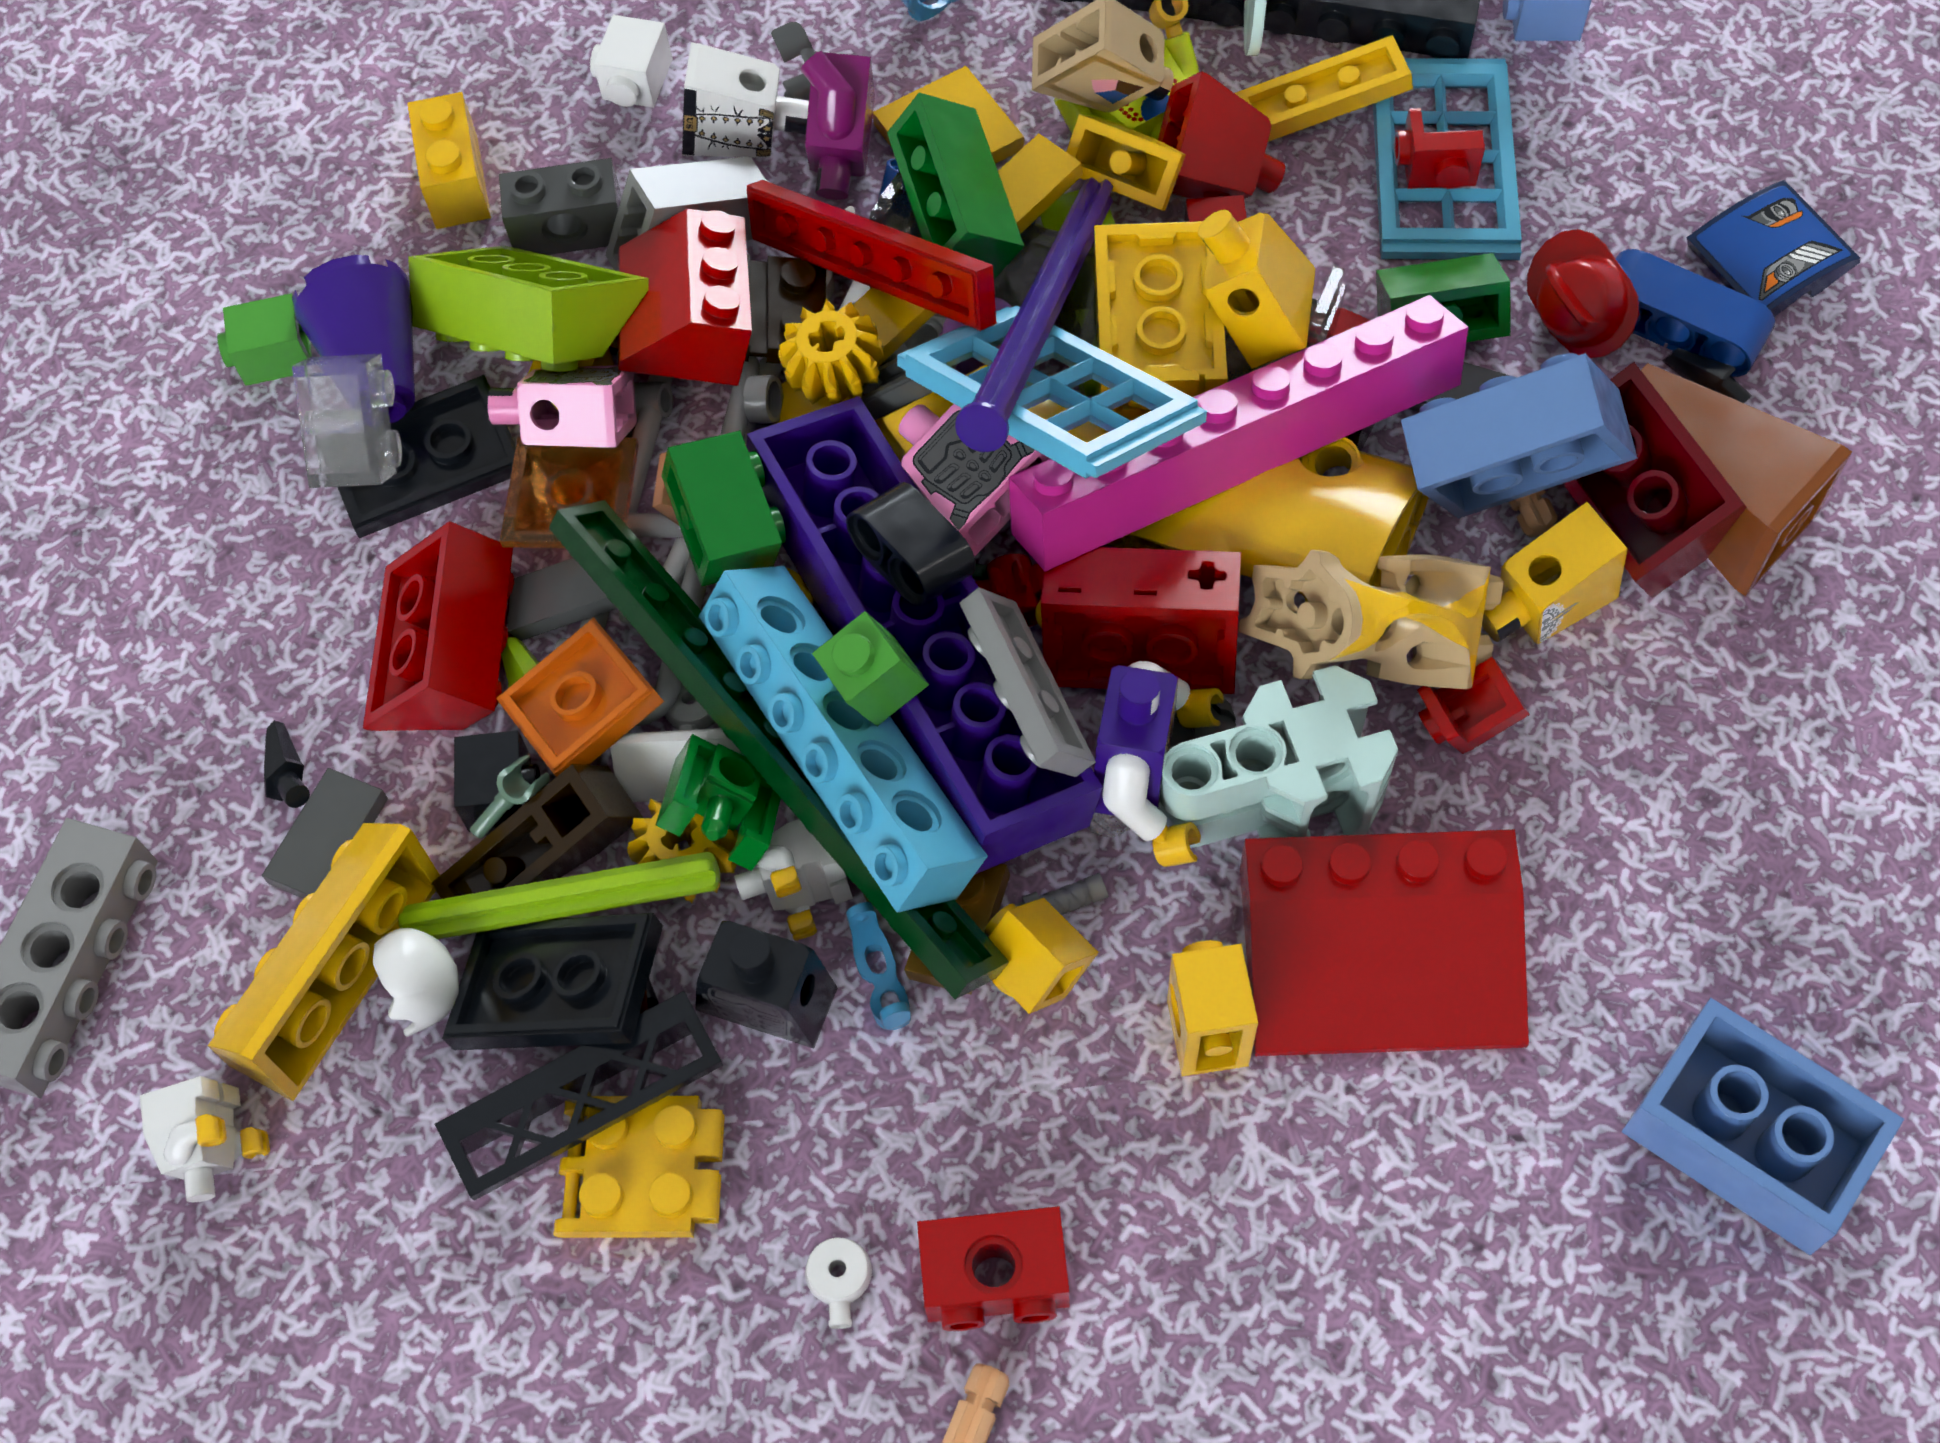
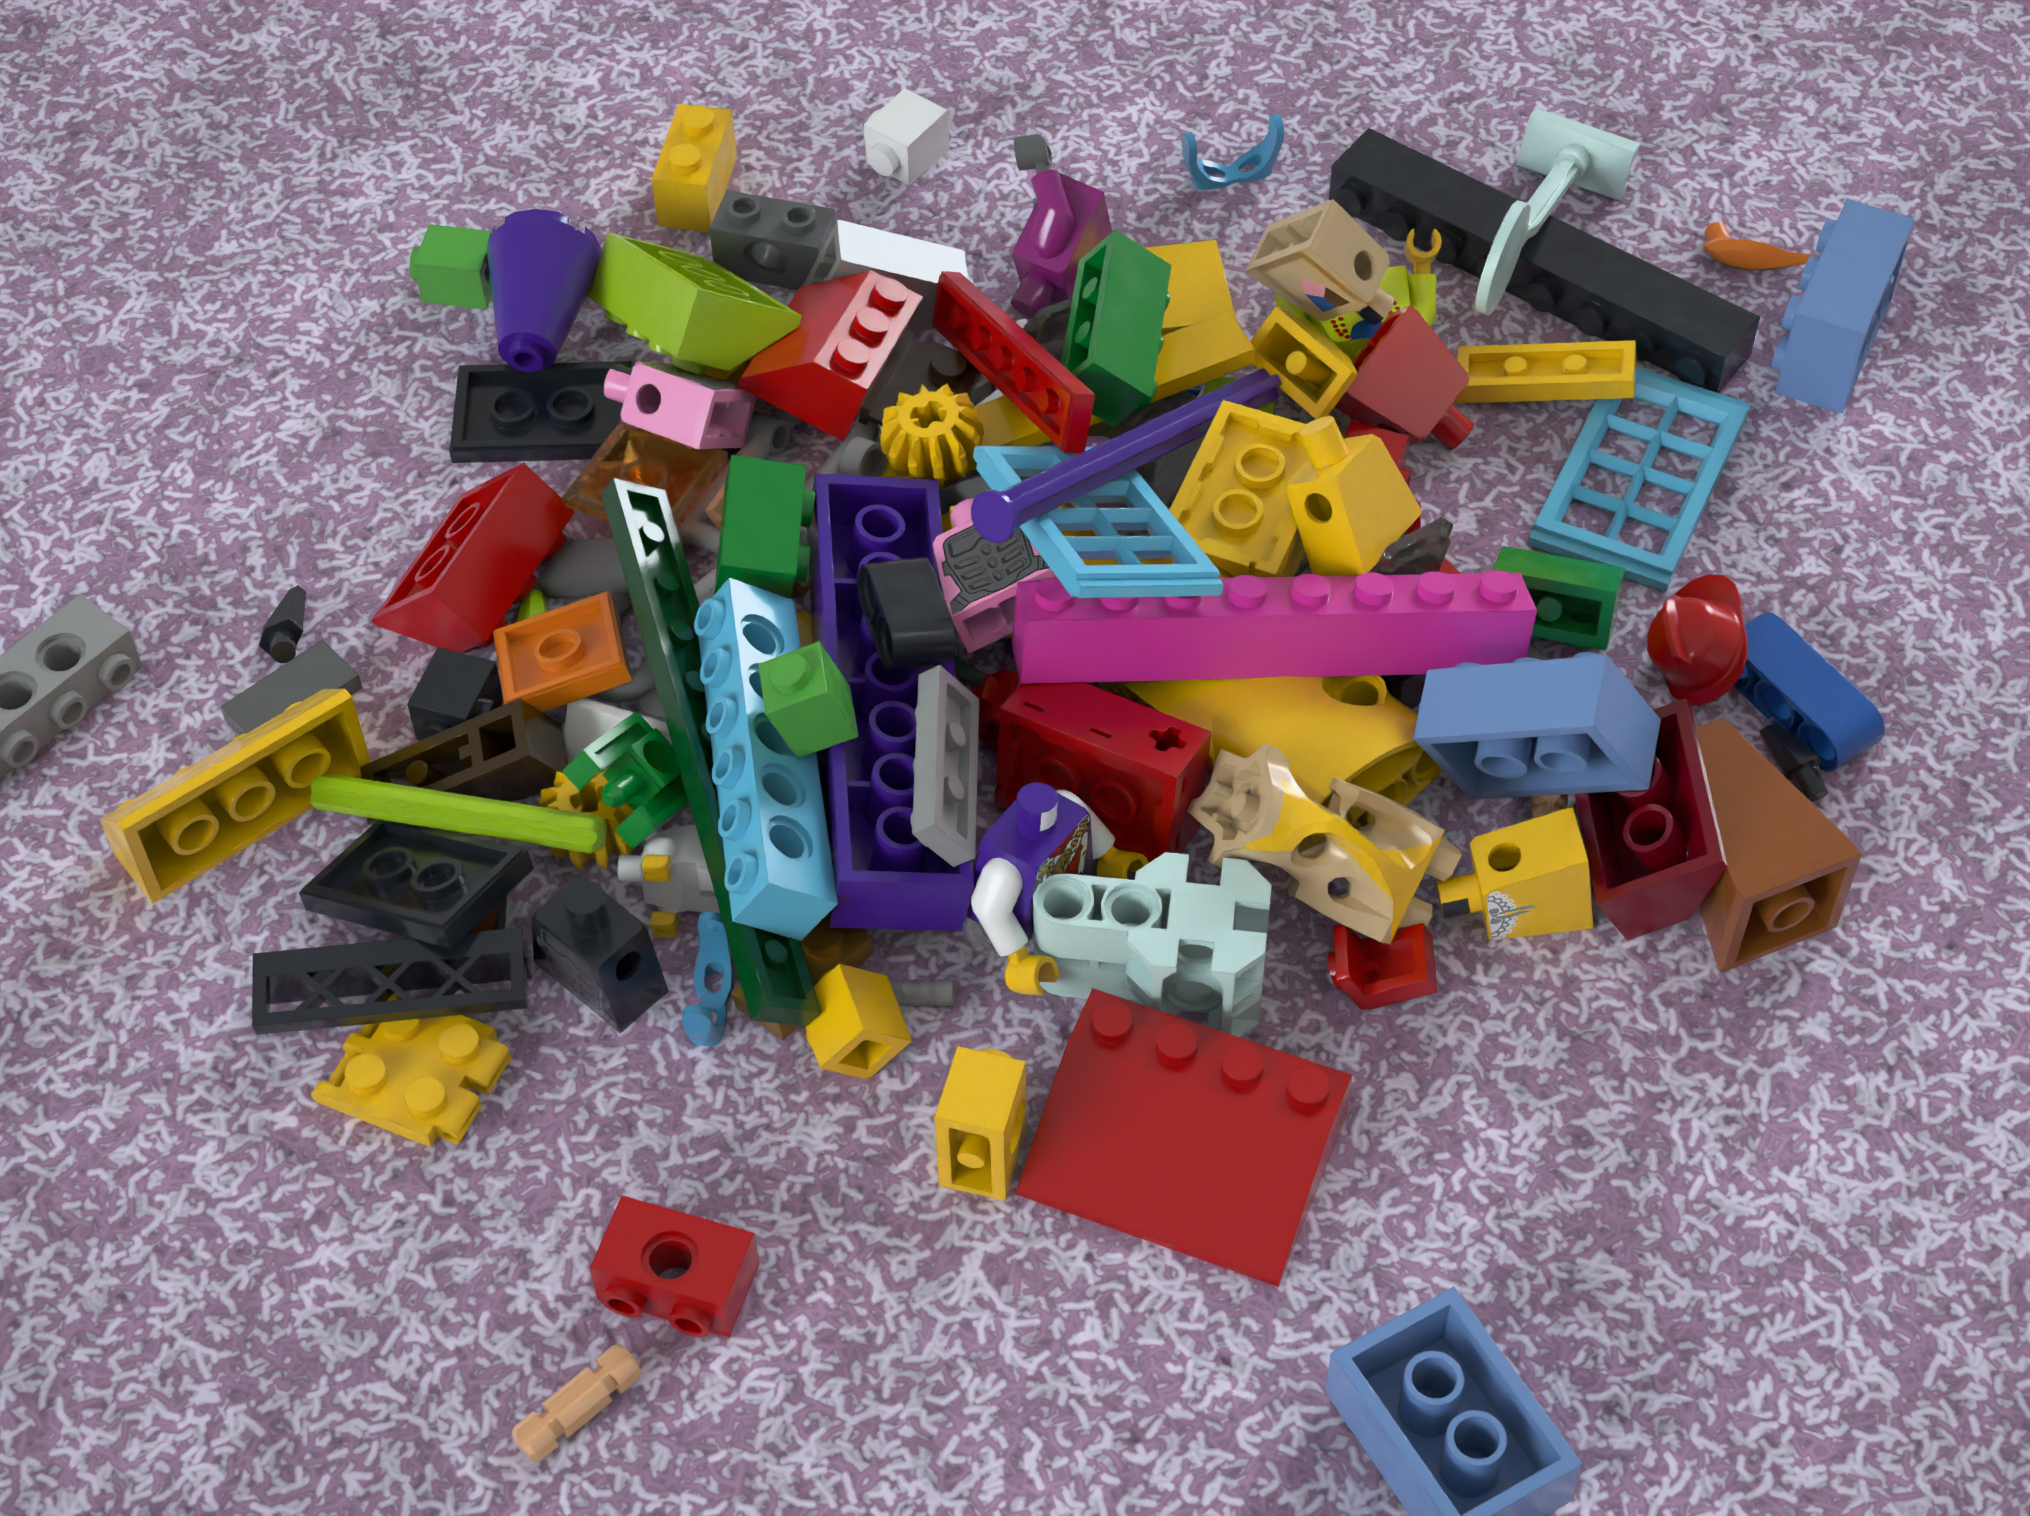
camera: 20 degrees right, 10 degrees down
white piece [140,1076,270,1202] -> none
clear brick [292,354,402,488] -> none
white hair [373,928,459,1037] -> none
sand green hand [470,755,549,839] -> none
white torso [682,42,809,158] -> none
white piece [805,1238,872,1329] -> none
red bracket [1394,108,1485,189] -> none
slope [1686,180,1860,317] -> none

